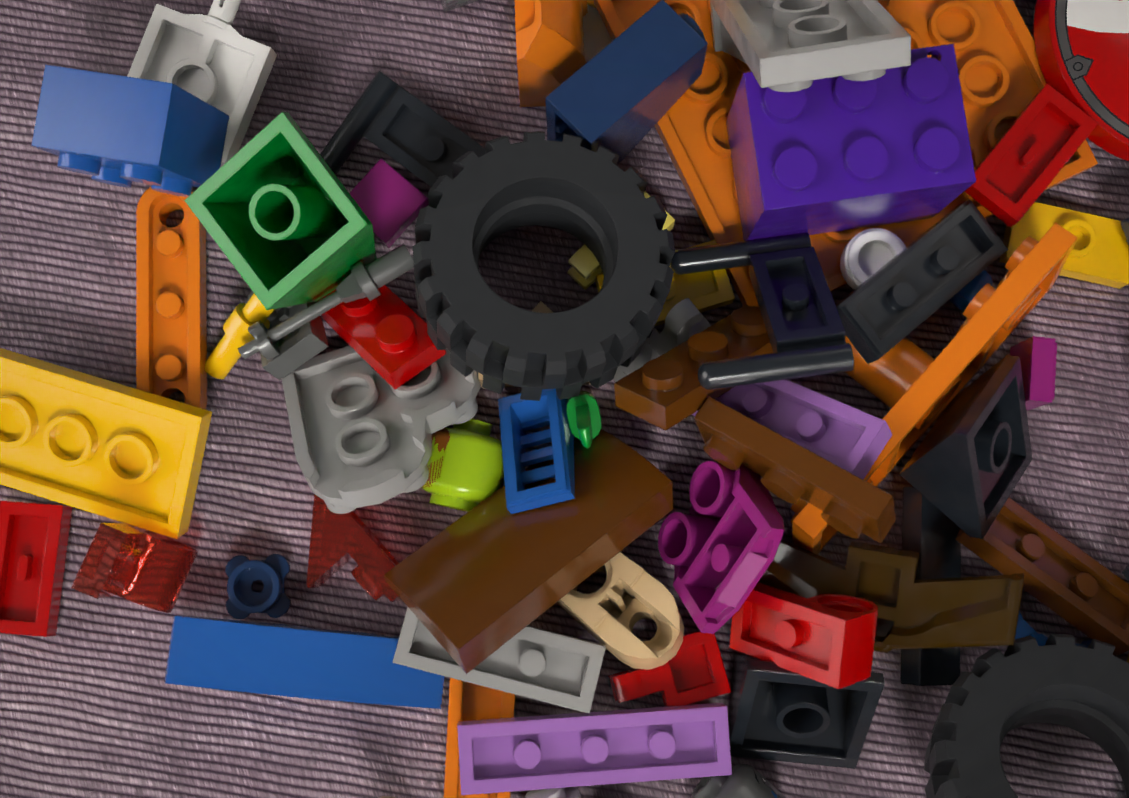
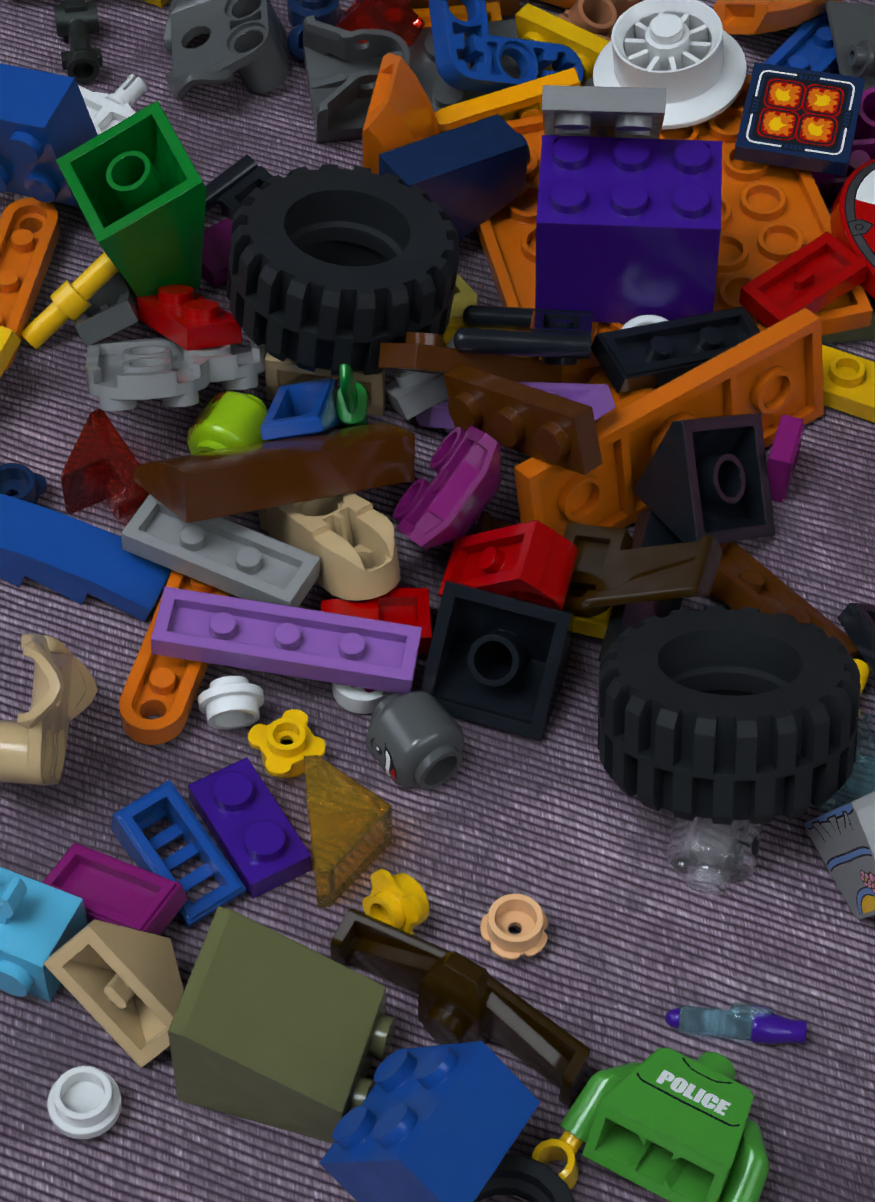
camera: 15 degrees right, 30 degrees down
dark grey piece [238,243,414,361] -> none

